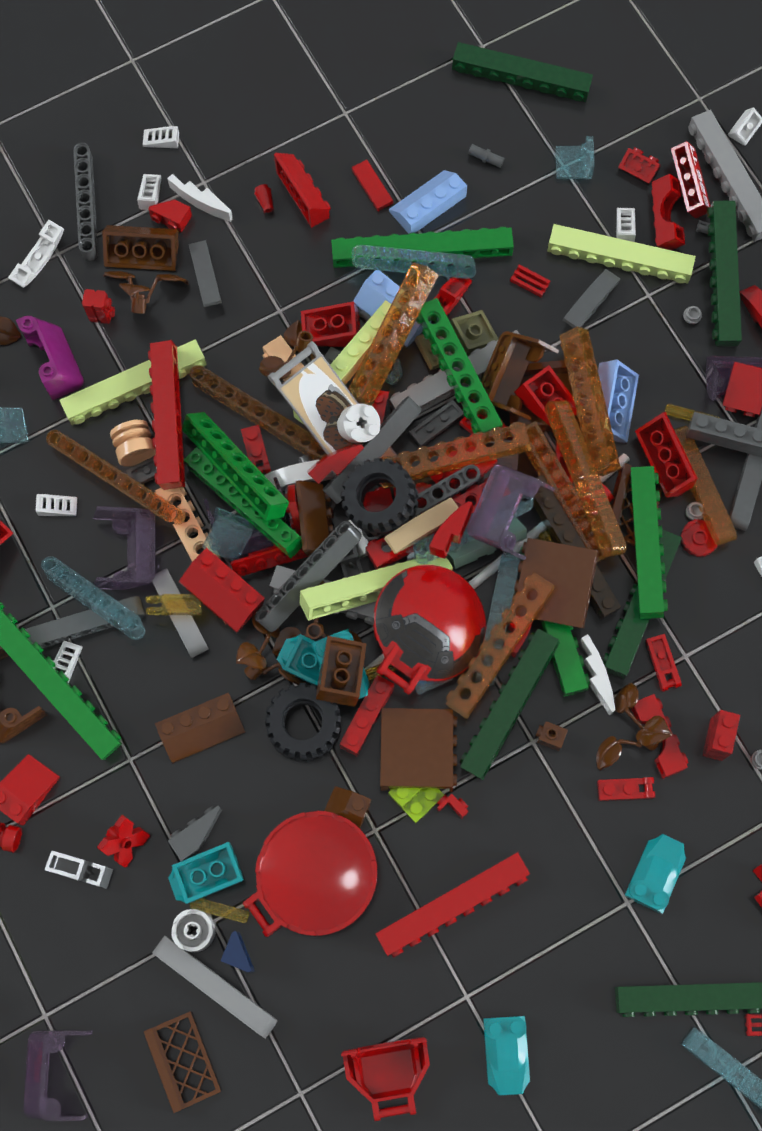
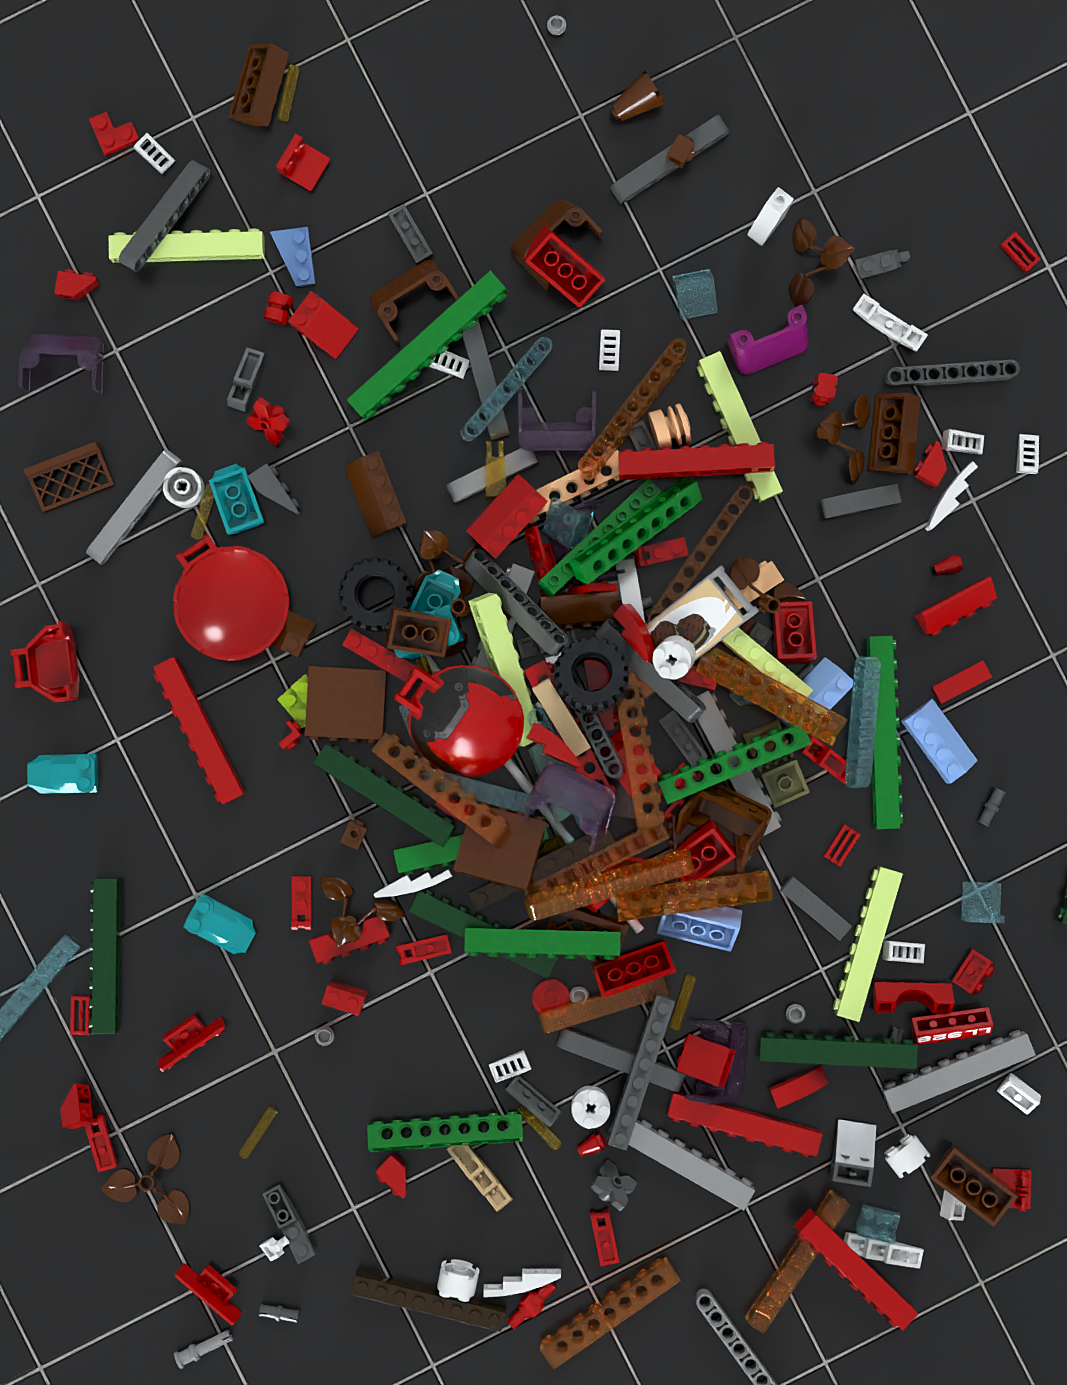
camera: 90 degrees right, 15 degrees up
dark blue slope [221,931,255,973] -> none

